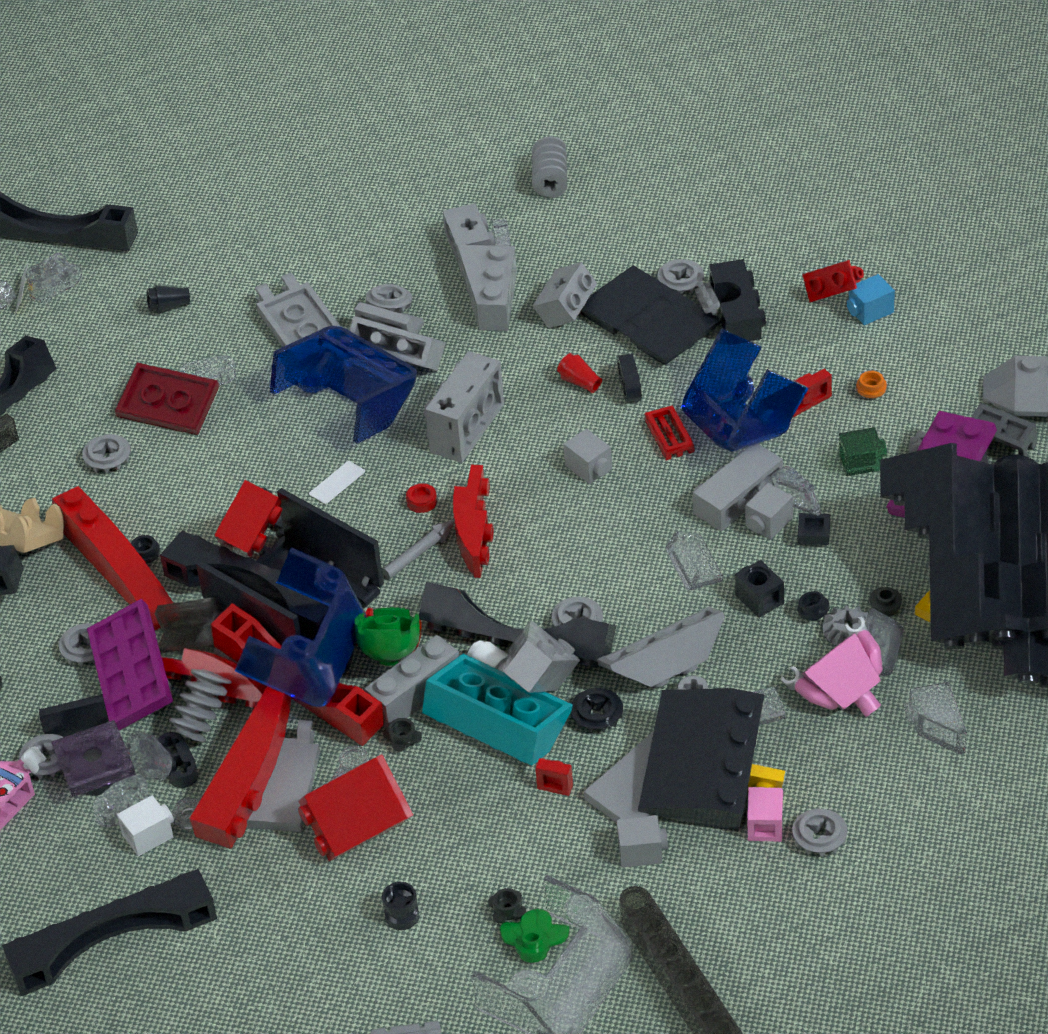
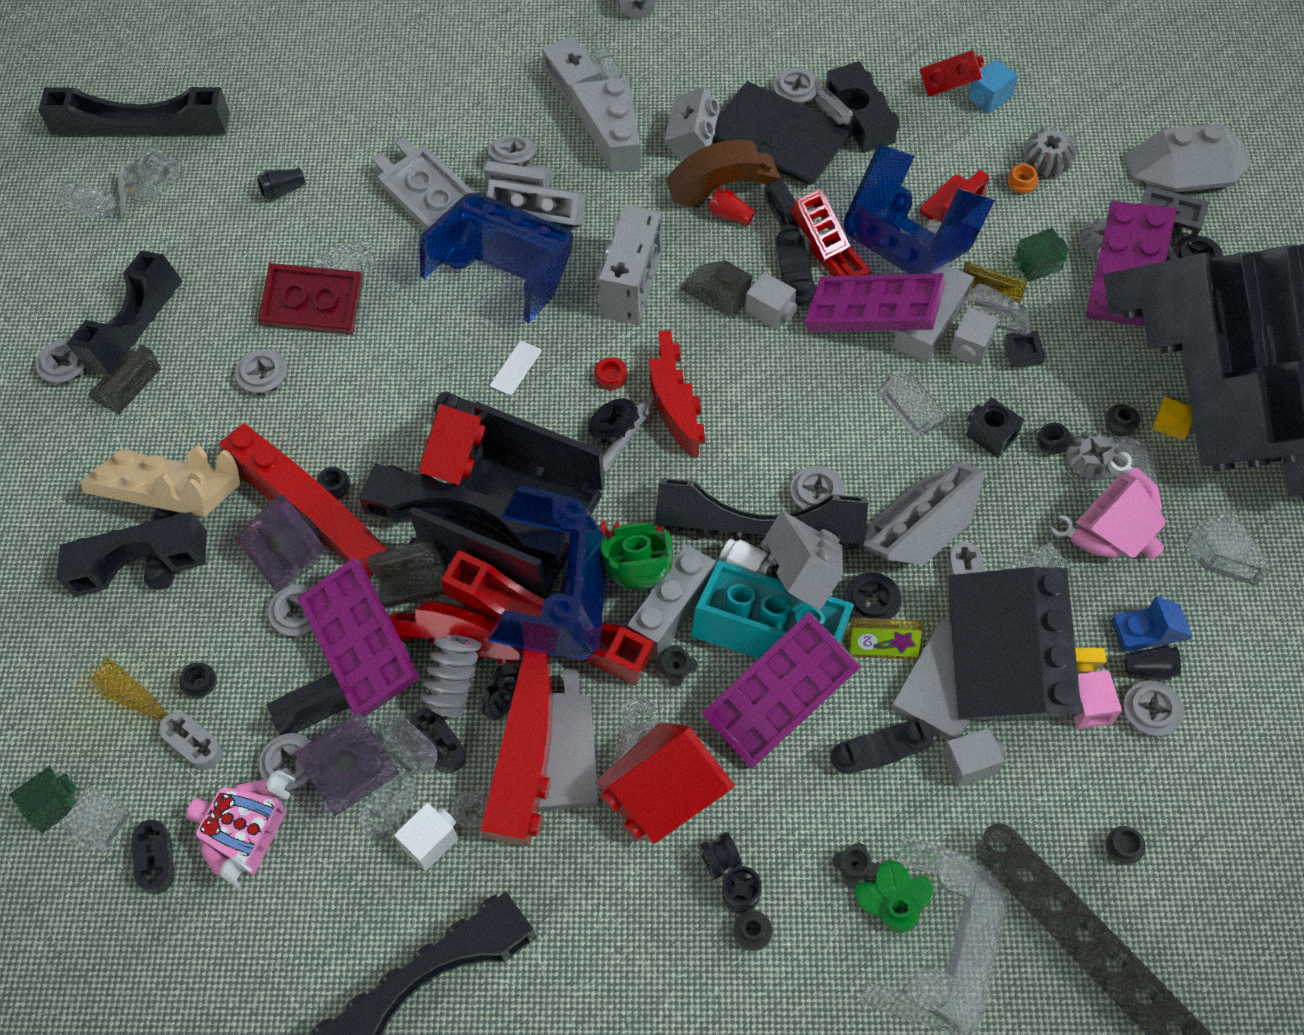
camera: 15 degrees left, 15 degrees up
red plate [535,758,573,796] -> none
none -> clear purple piece [234,495,327,592]
none -> black gear [481,662,519,721]
none -> black gear [589,398,640,444]
none -> reddish brown arch [666,140,780,208]
none -> clear smoke slope [681,260,752,319]
none -> black wheel [698,831,742,880]
none -> magenta plate [701,611,861,768]
none -> pearl dark grey plate [733,910,773,951]
none -> black piece [776,224,815,305]
none -> slope [791,189,851,262]
none -> magenta plate [805,273,946,332]
none -> black piece [830,719,933,774]
none -> slope [848,618,924,660]
none -> clear yellow slope [963,261,1028,304]
none -> light grey gear [1023,126,1077,178]
none -> pearl dark grey plate [1105,826,1146,865]
none -> blue slope [1111,597,1193,653]
none -> black cone [1124,644,1181,681]

